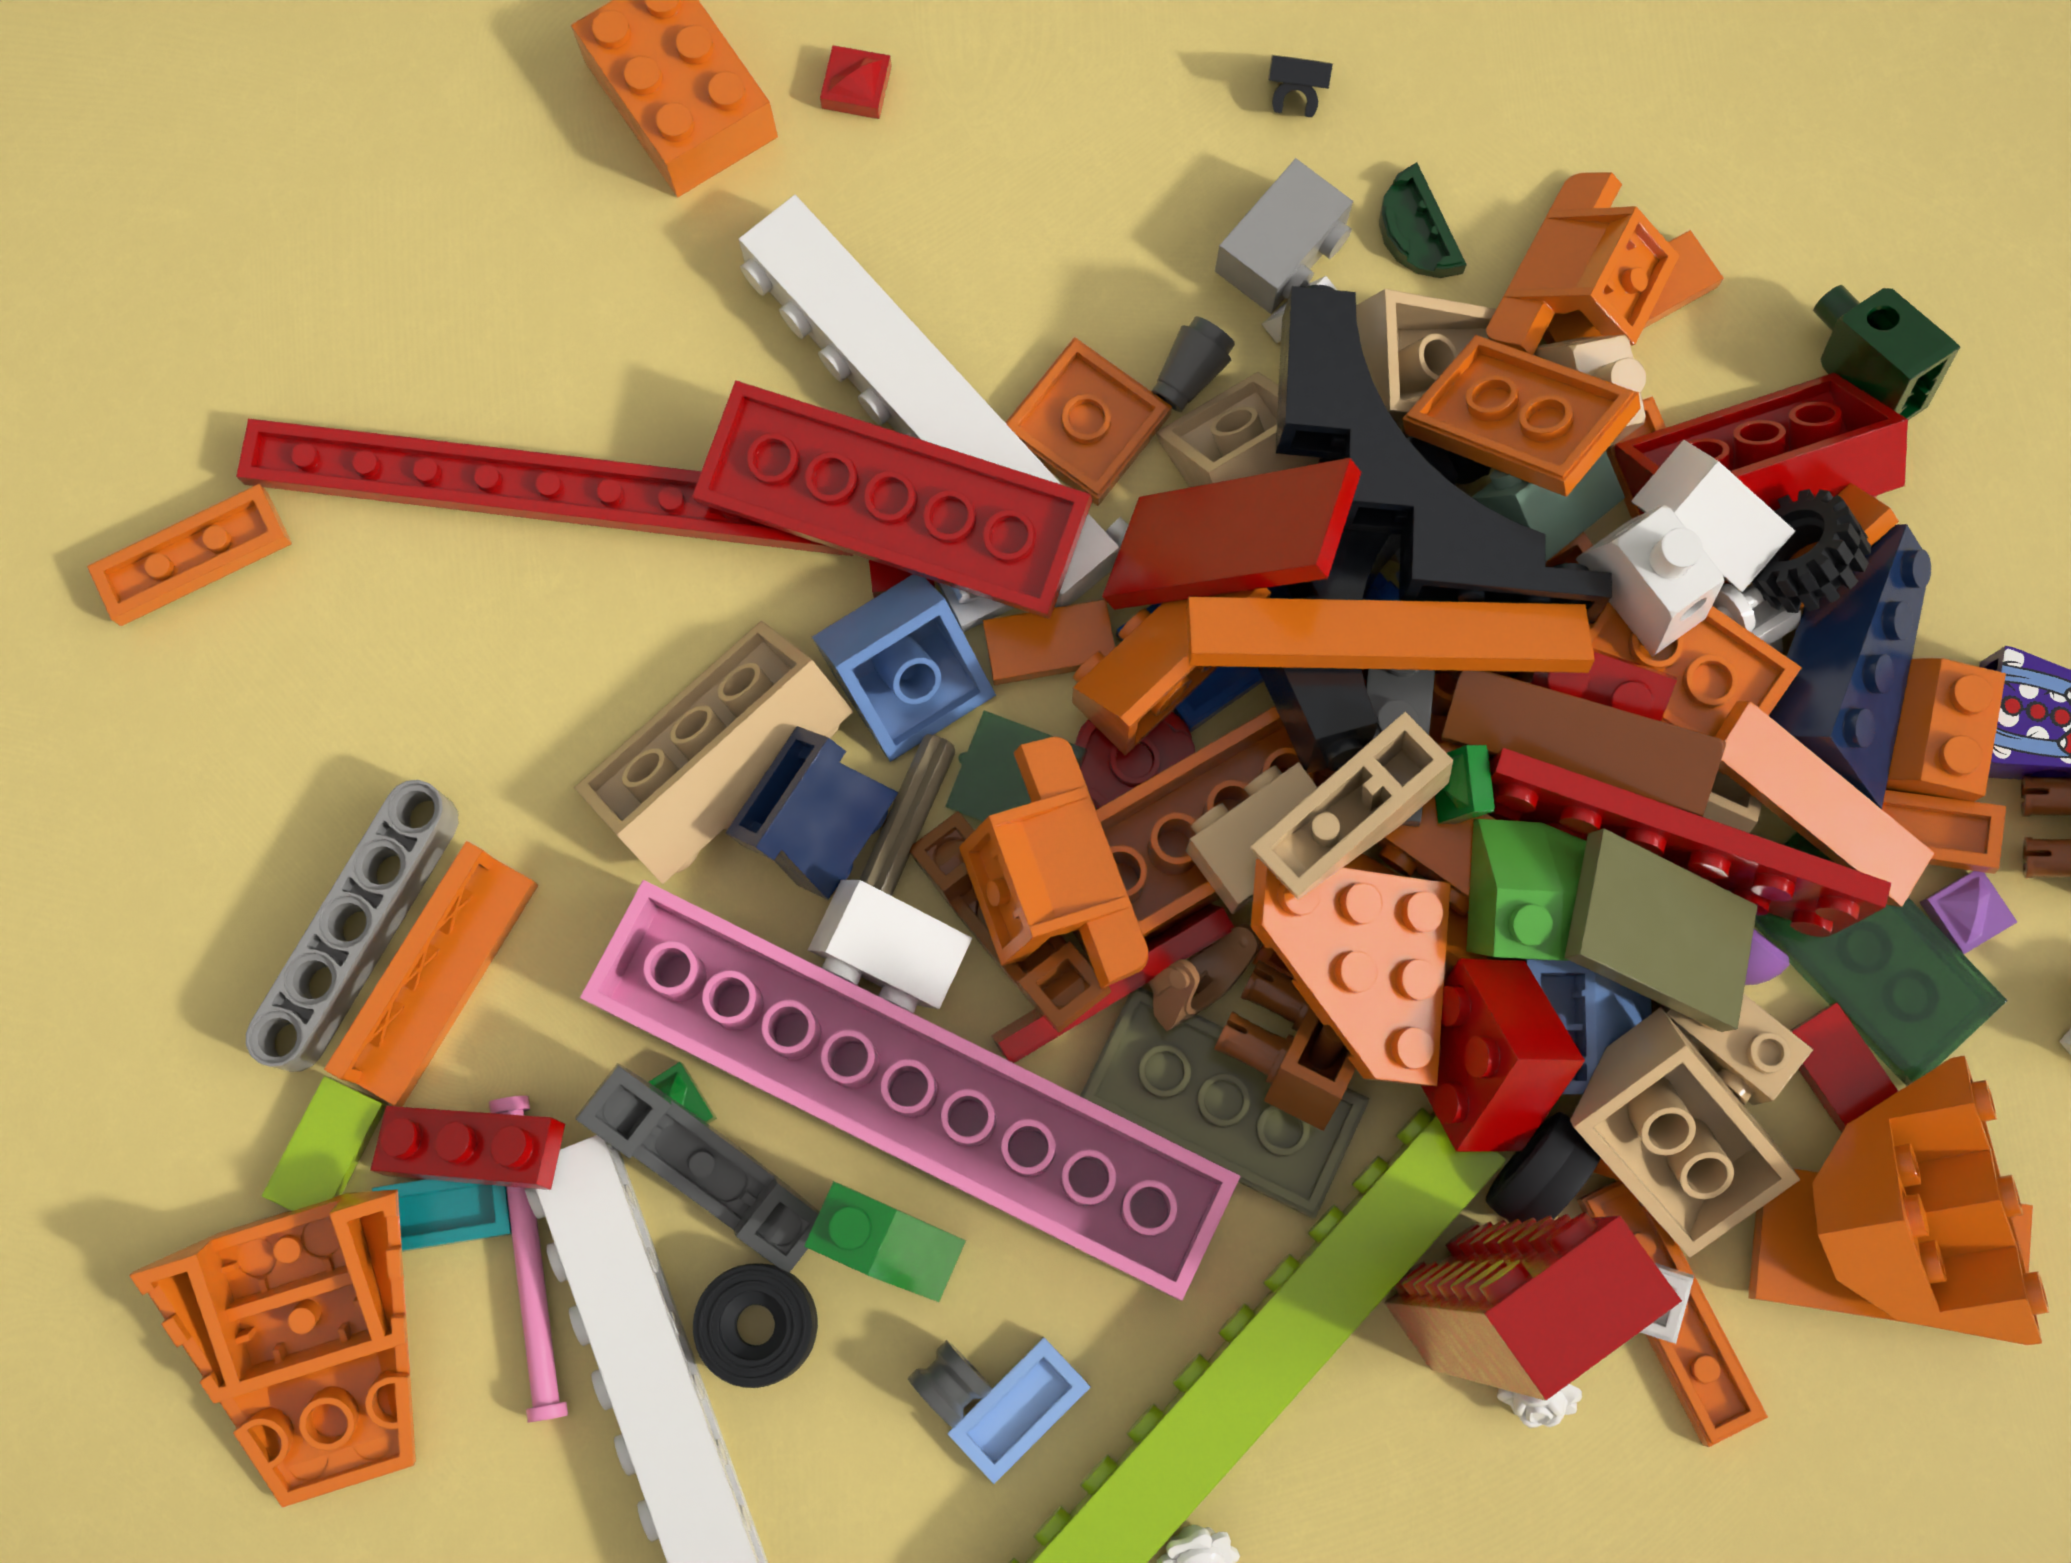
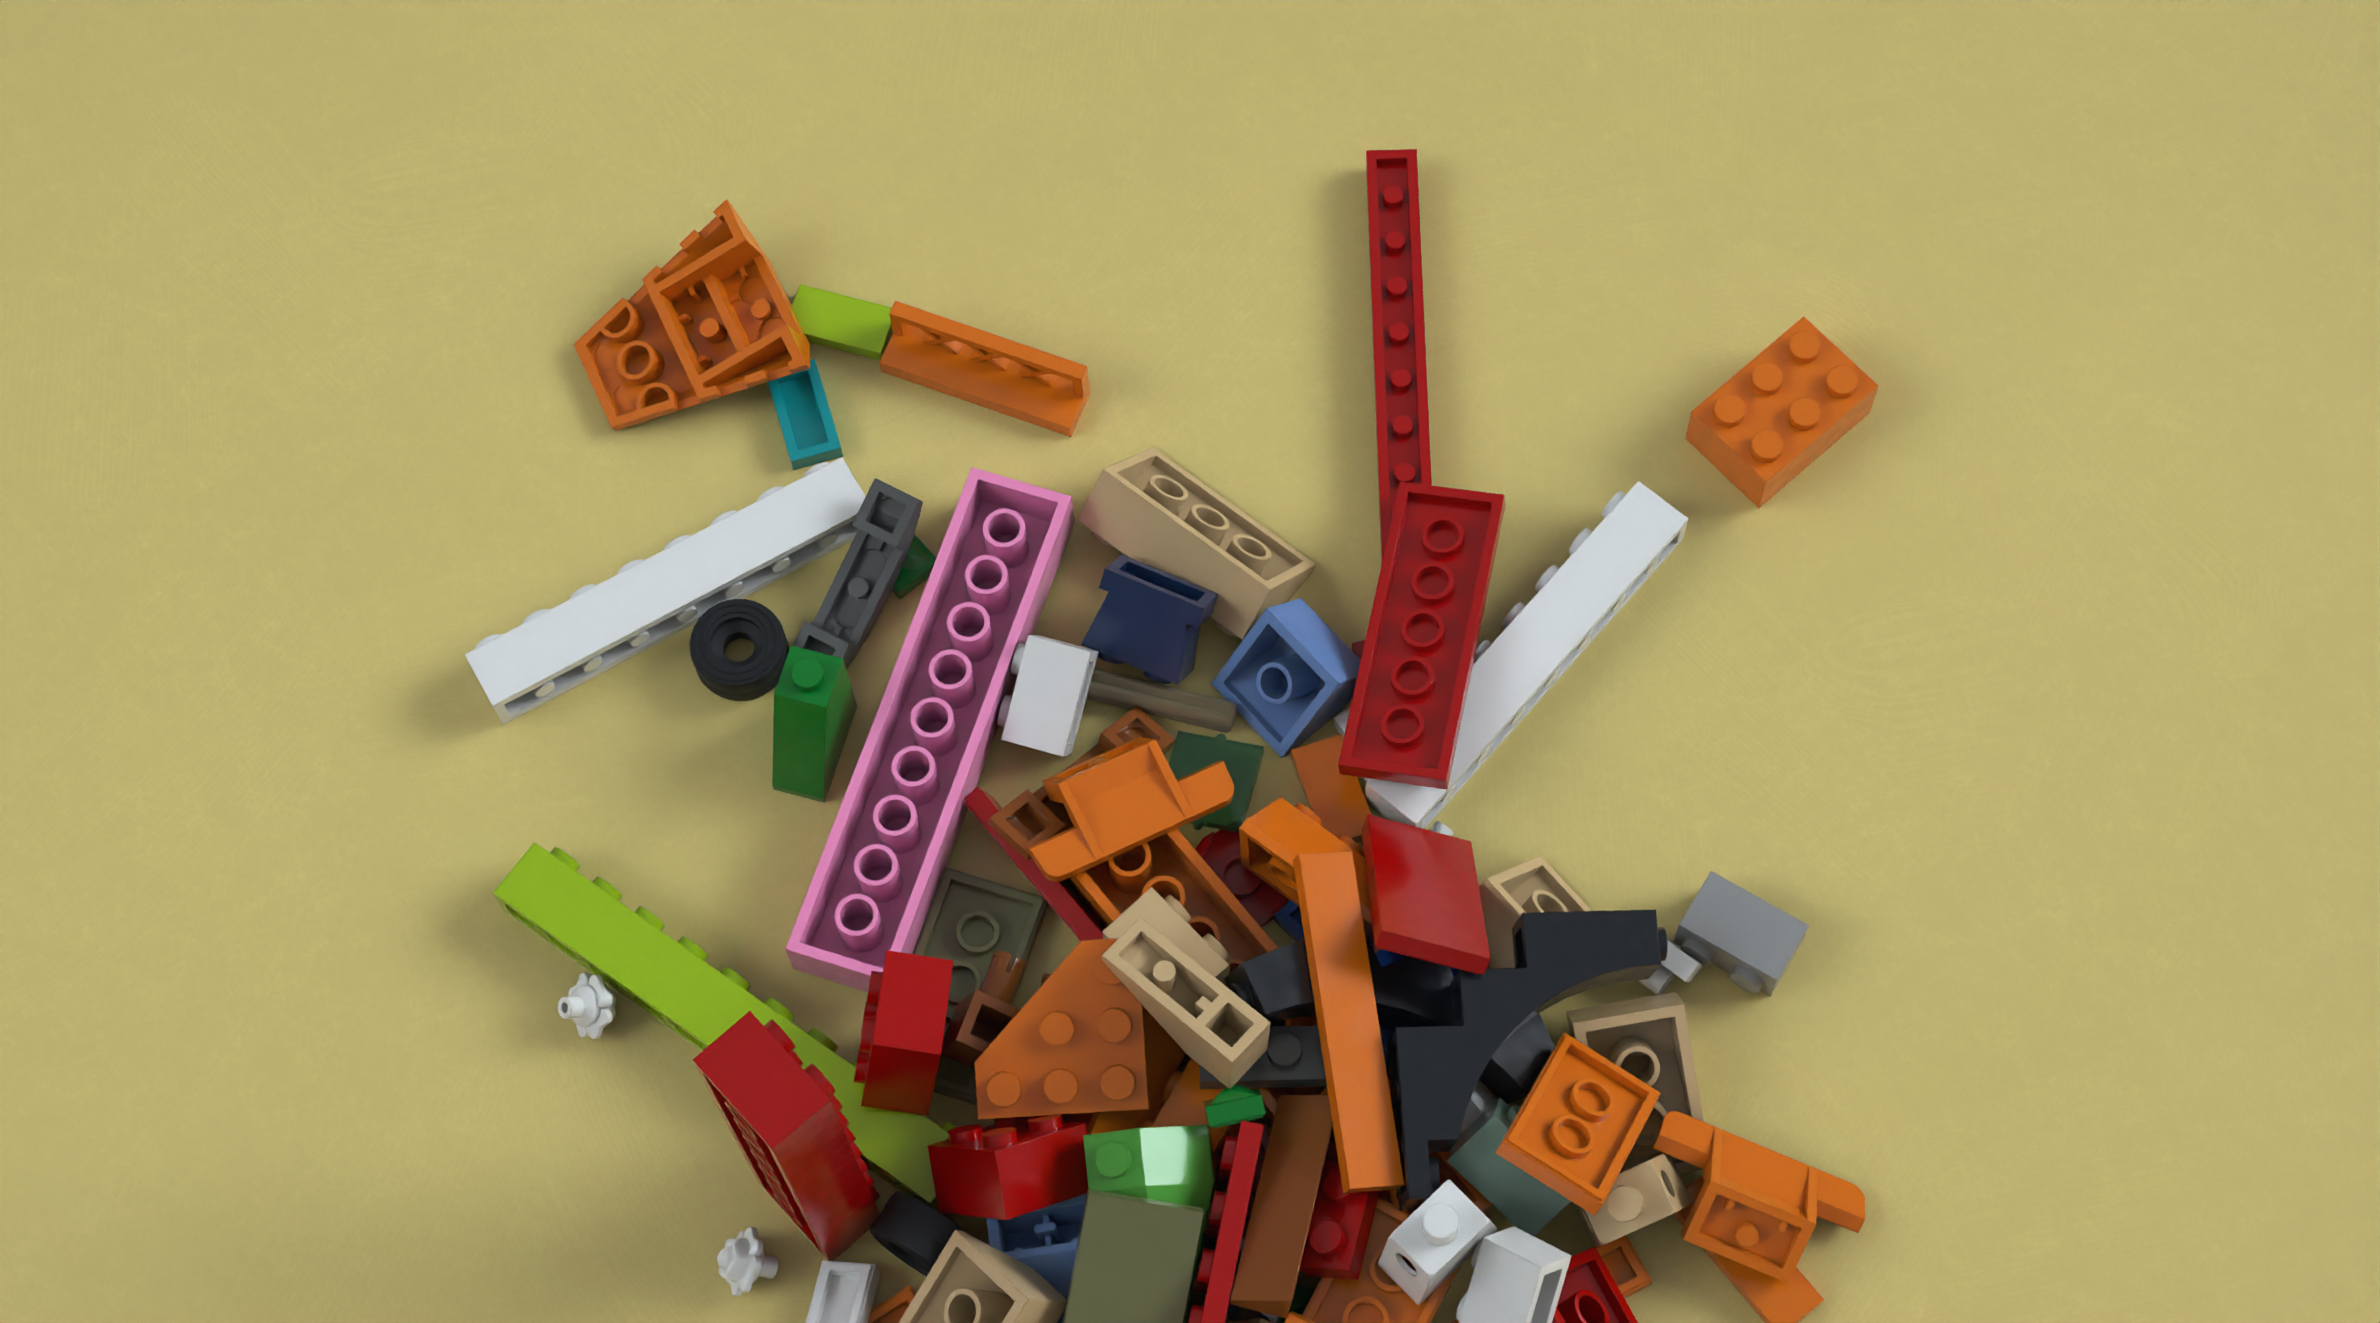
camera: 85 degrees right, 10 degrees down
orange plate [87,484,292,626] -> none
light grey beam [246,780,459,1072] -> none
red plate [370,1106,565,1190] -> none
bright pink bar [489,1096,568,1423] -> none
red tile [820,45,892,119] -> none
dark grey wheel [908,1340,993,1428] -> none
light blue tile [947,1337,1091,1484] -> none
orange tile [1005,337,1172,506] -> none
medium nougat helmet [1148,924,1261,1031] -> none
dark grey cone [1151,316,1235,412] -> none
black tile [1268,54,1333,118] -> none
dark green tile [1379,162,1467,278] -> none
none -> red brick [853,950,954,1116]

